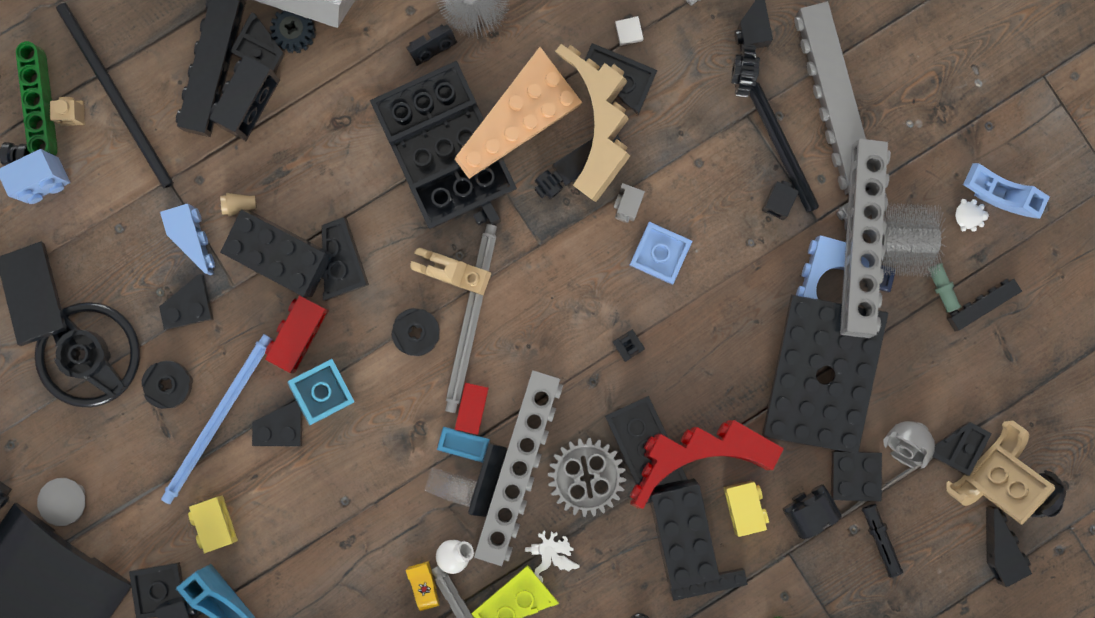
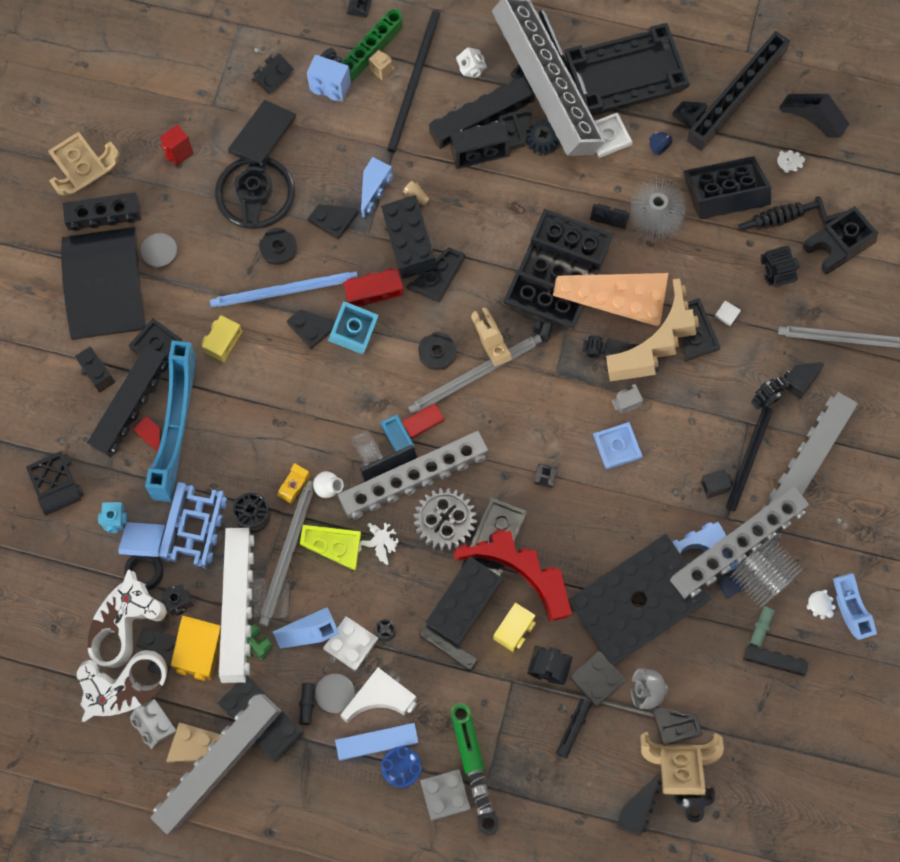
camera: 50 degrees right, 15 degrees down
none -> white brick [456,48,487,78]

